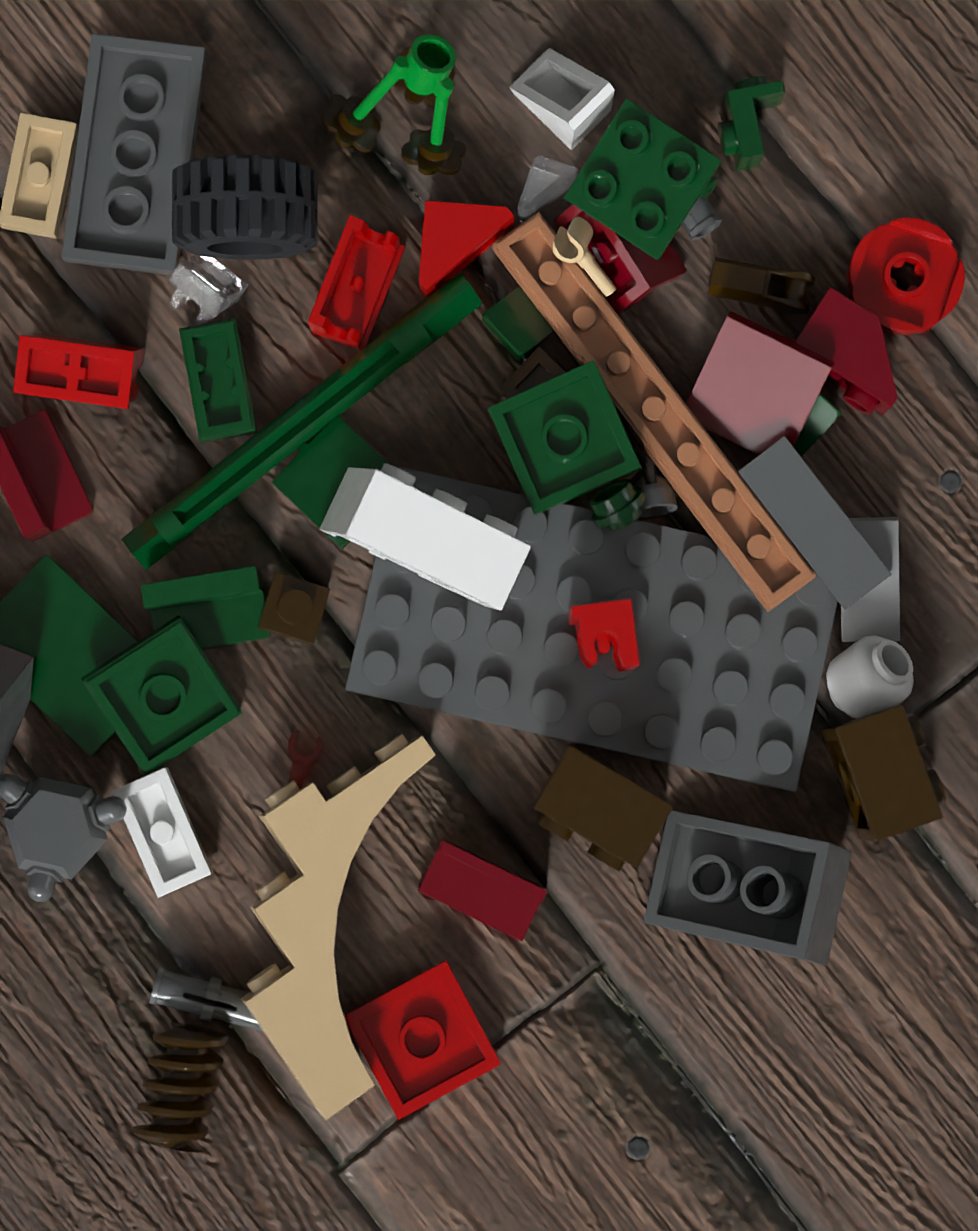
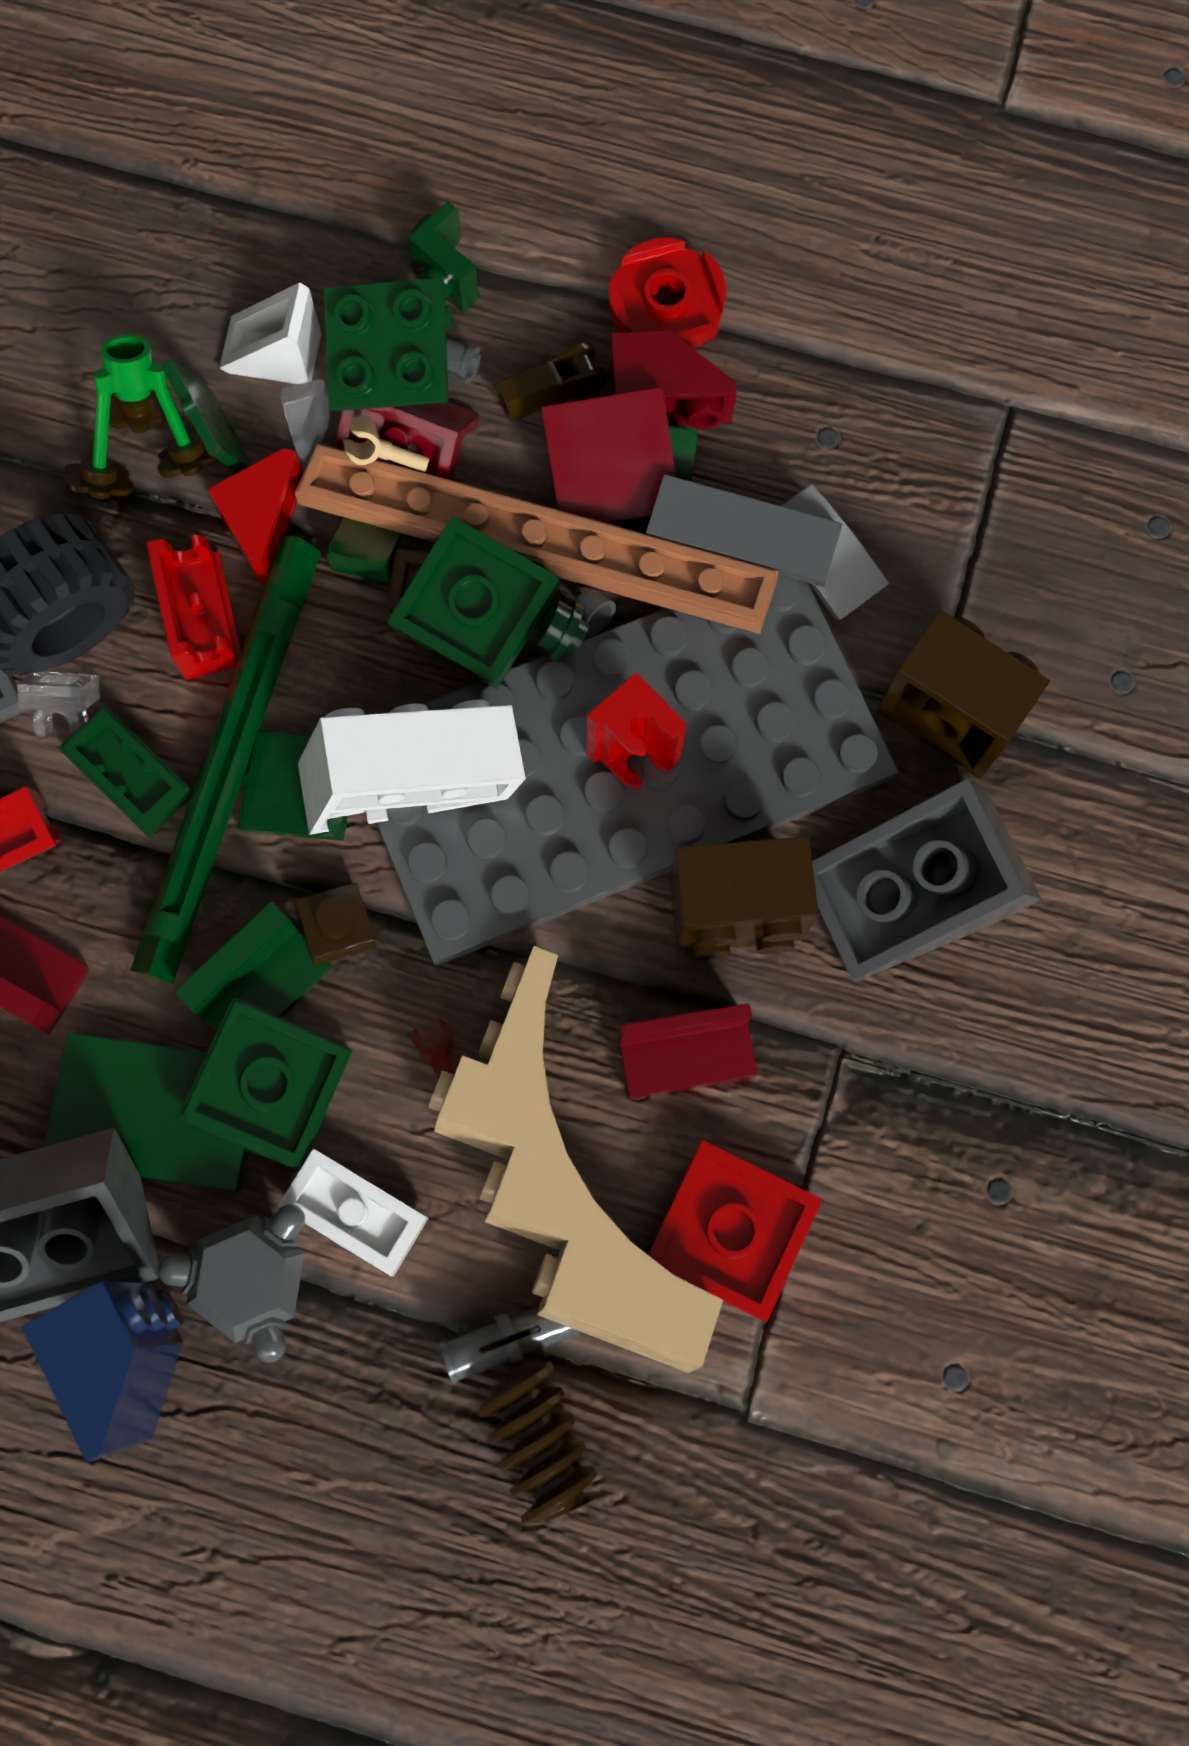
camera: 40 degrees left, 10 degrees down
white head [826,635,913,719] -> none
none -> dark green piece [161,359,252,473]

